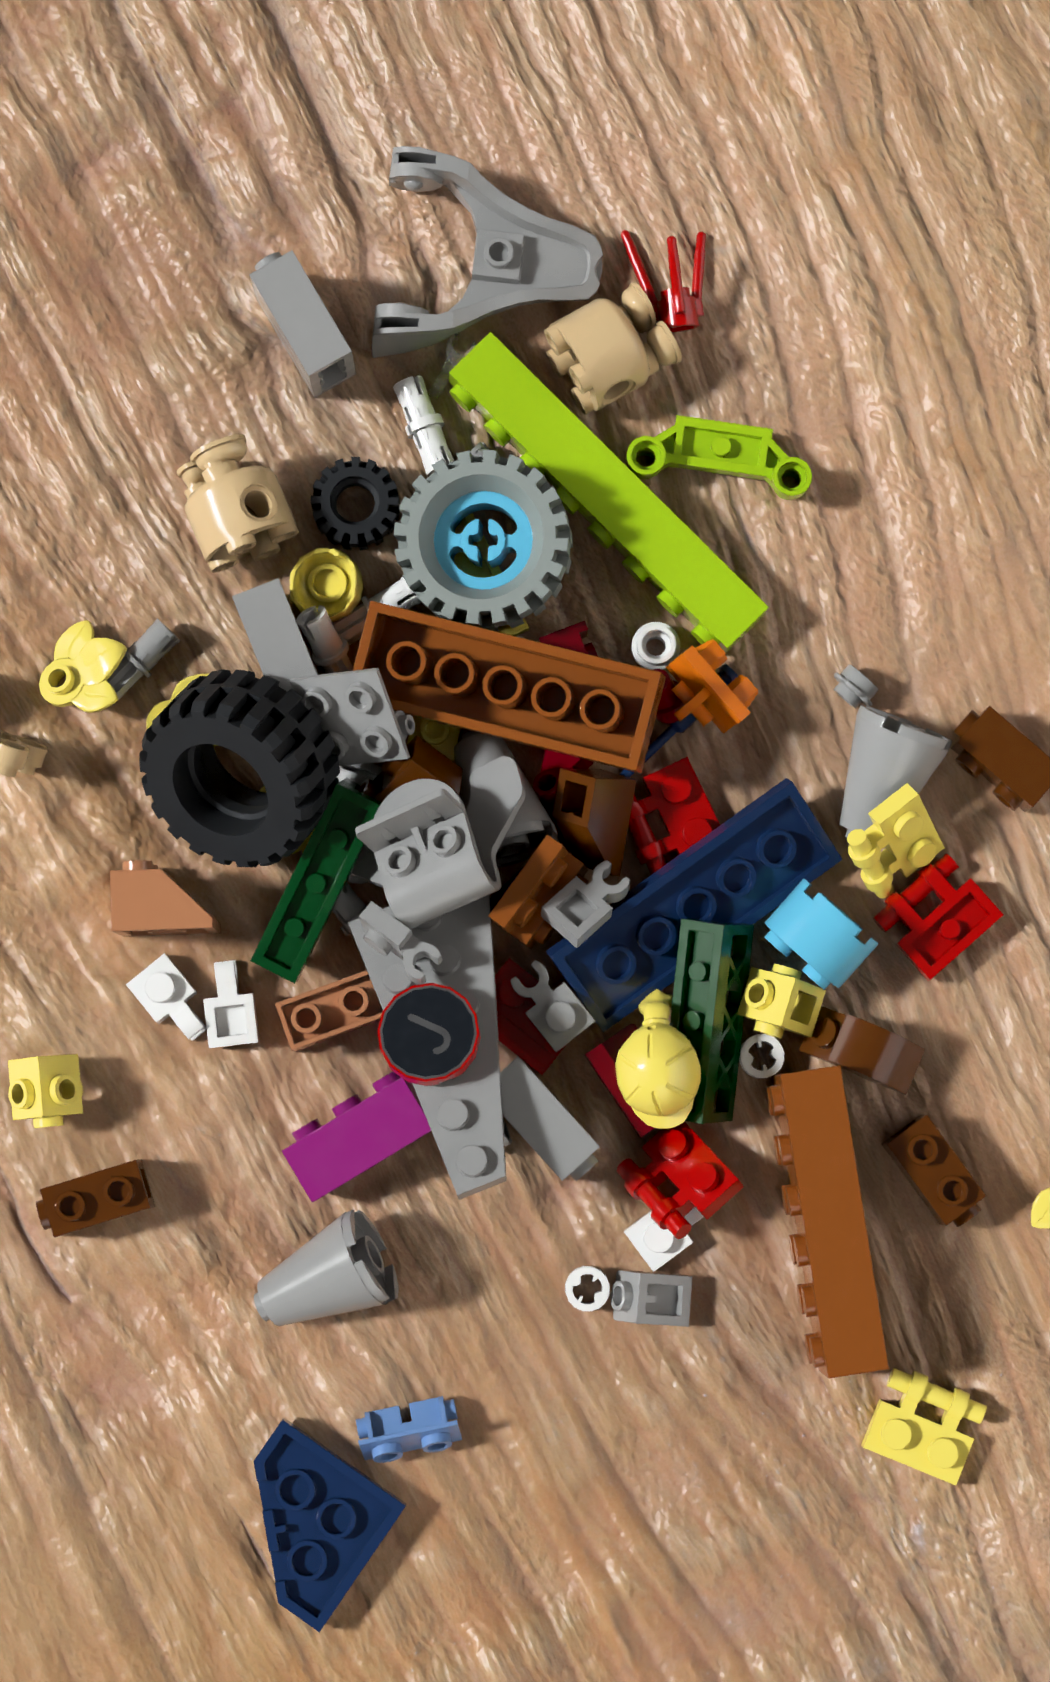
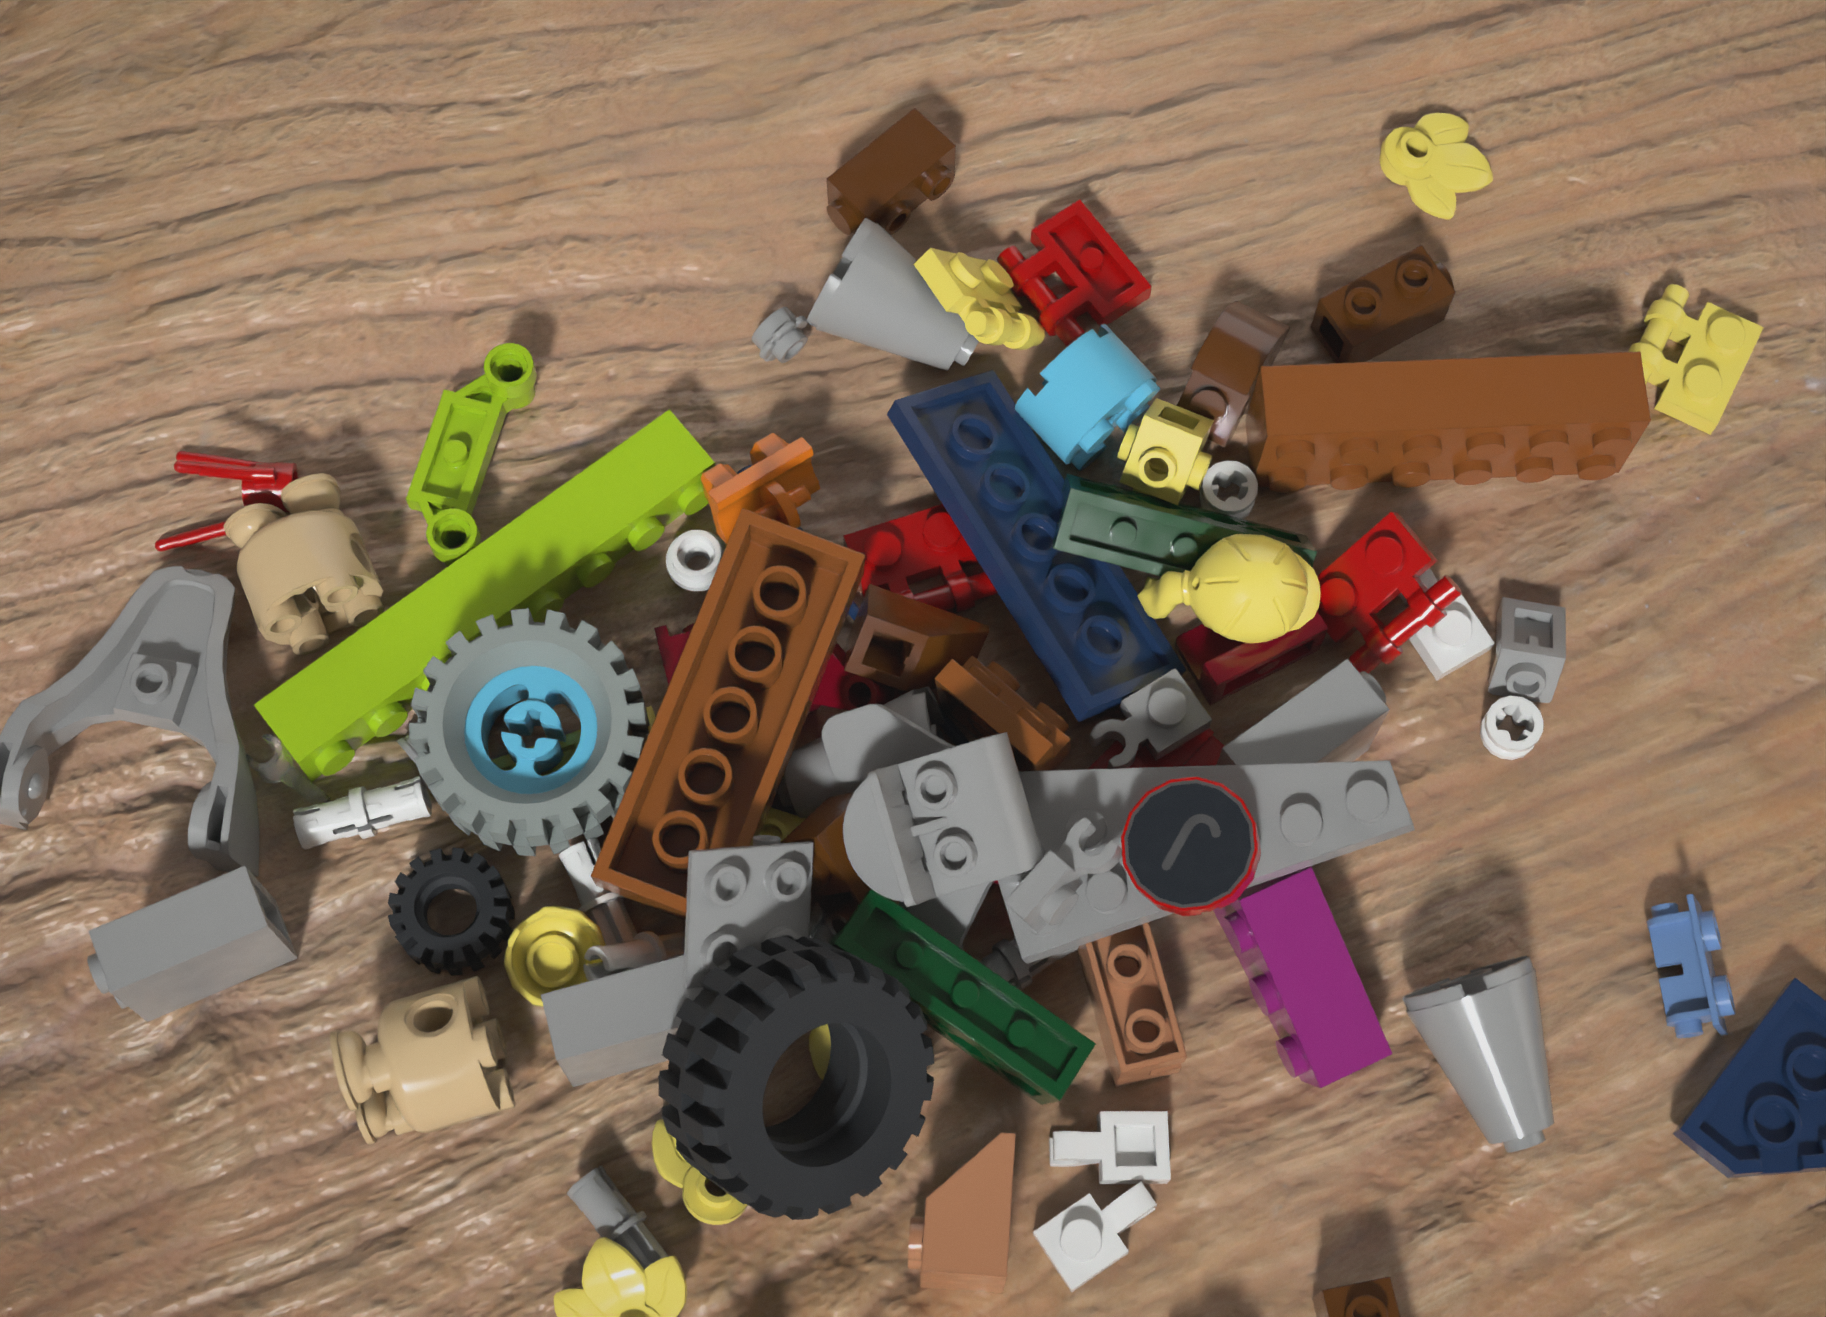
camera: 80 degrees left, 15 degrees down
light grey plate [541,860,630,948] -> none

